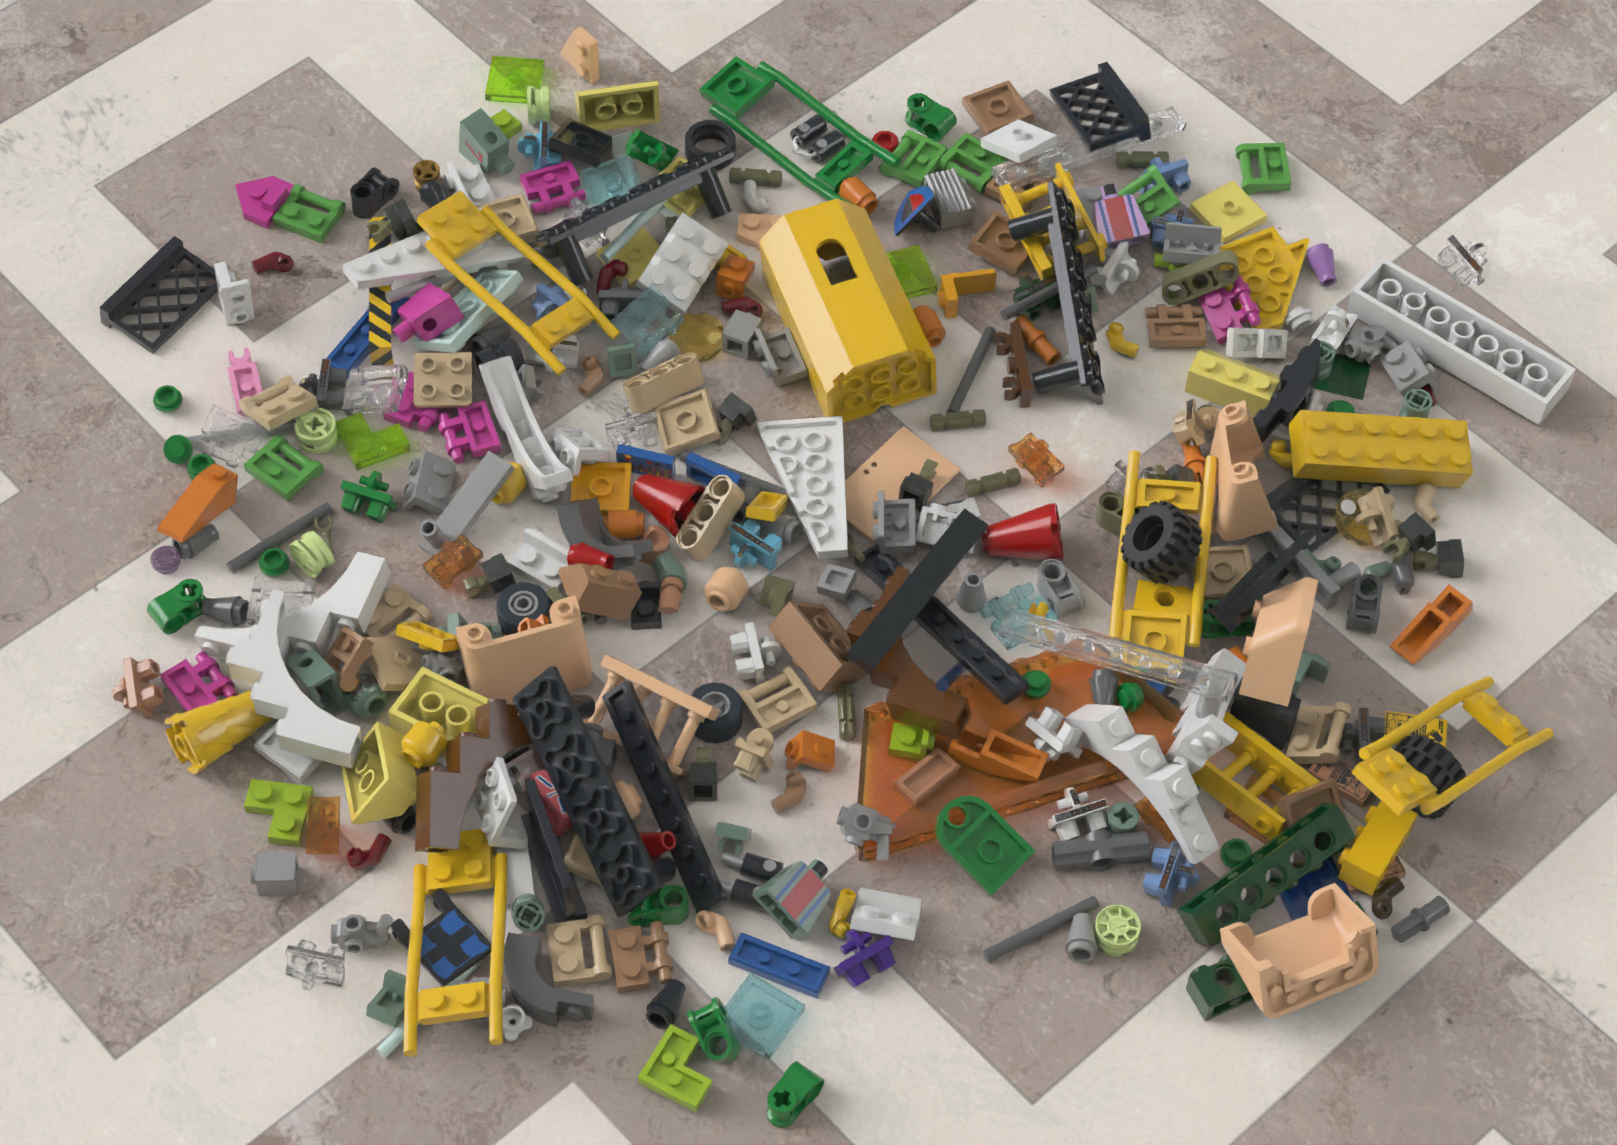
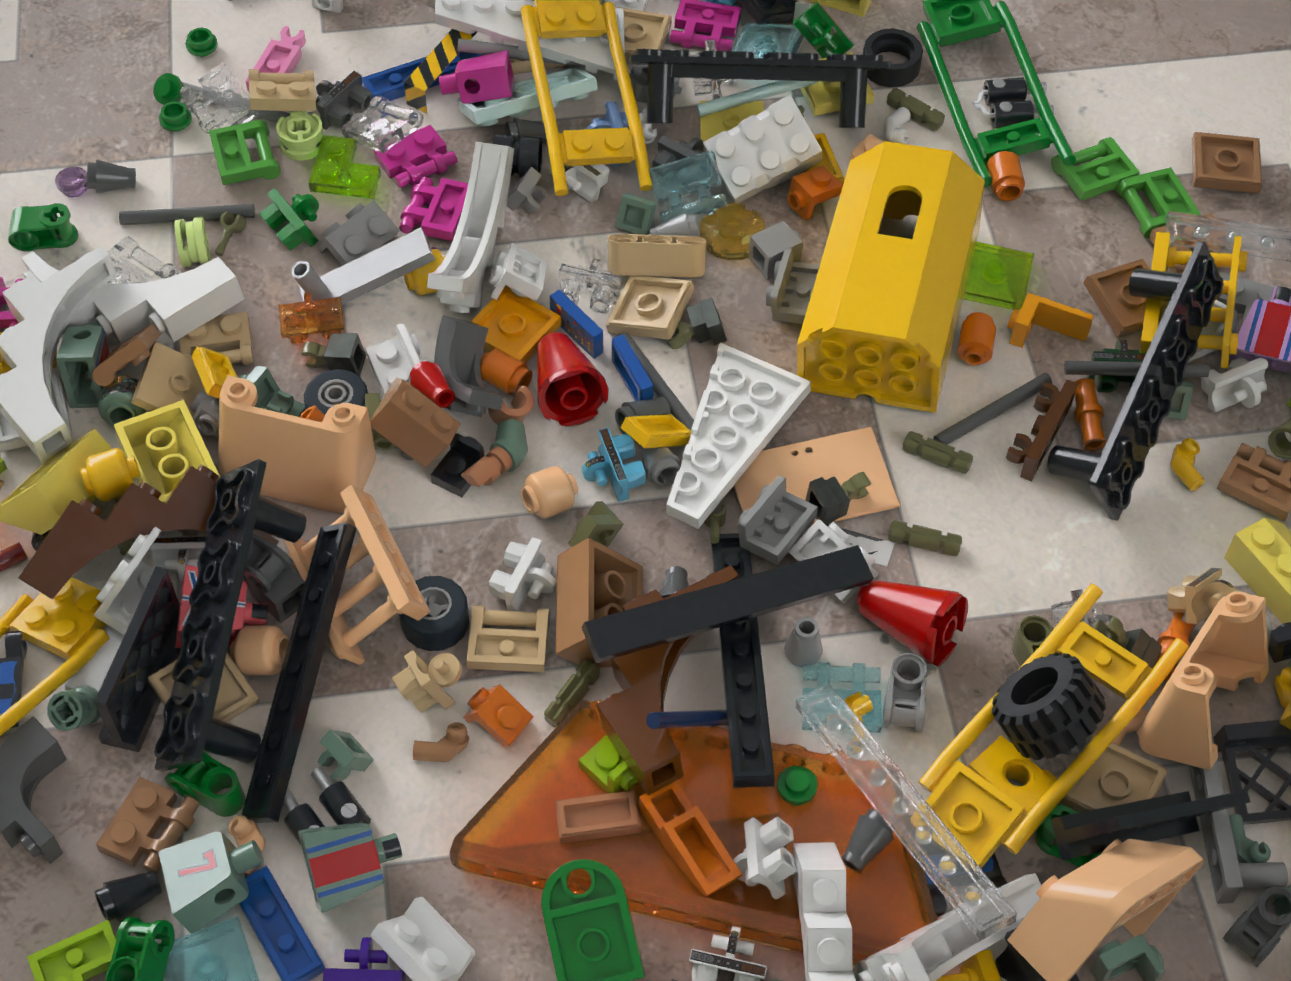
camera: 35 degrees right, 0 degrees up
orange slope [157,463,238,543] -> none
dark grey cone [202,596,250,626] -> none
green plate [259,548,290,577] -> none
tan bracket [414,352,475,408] -> none
tan plate [546,915,612,988] -> none
medium nougat arm [577,356,604,397] -> none
dark red arm [595,259,629,294] -> none
red cone [639,831,676,858] -> none
tan beam [676,475,745,561] -> none
pearl dark grey piece [688,747,717,801] -> none
dark red arm [721,297,763,317] -> none
light grey tile [817,563,857,601] -> none
yellow arm [828,888,856,939] -> none
light grey piece [836,803,896,861] -> none
red tile [872,131,899,153] -> none
shield [894,186,940,237] -> none
green piece [905,93,957,142] -> none
light grey brick [924,168,976,230] -> none
white plate [981,119,1058,163] -> none
clear orange hips [1008,432,1065,487] -> none
green plate [1116,682,1144,713] -> none
none -> torso [158,831,264,934]

